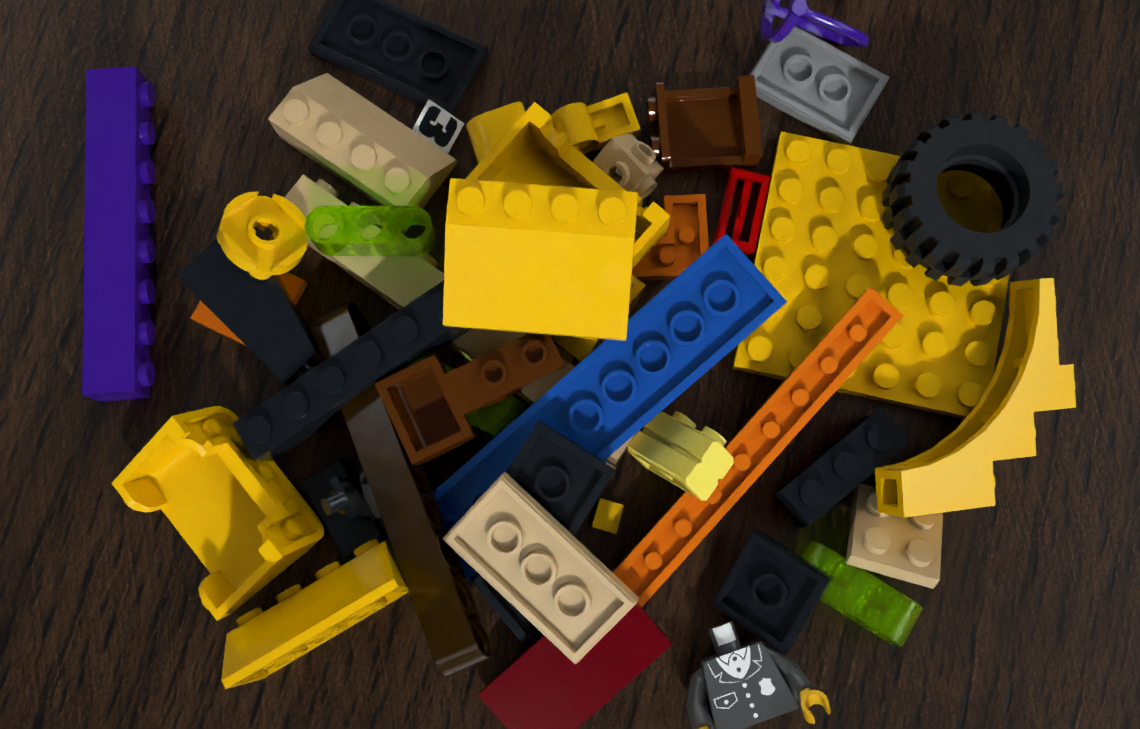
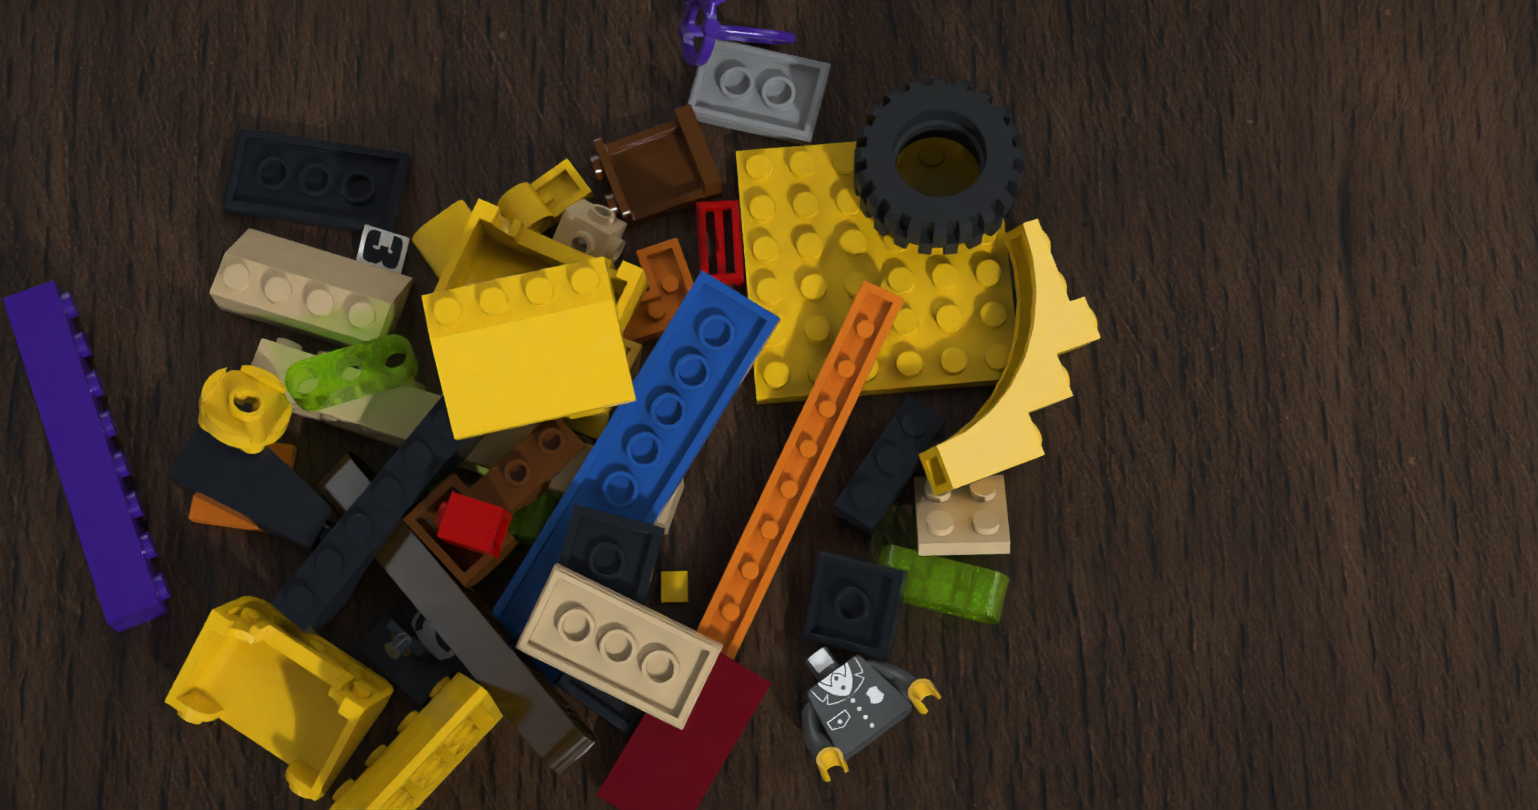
camera: 15 degrees left, 5 degrees down
light yellow brick [627,411,734,501] -> none
none -> red brick [435,492,513,559]

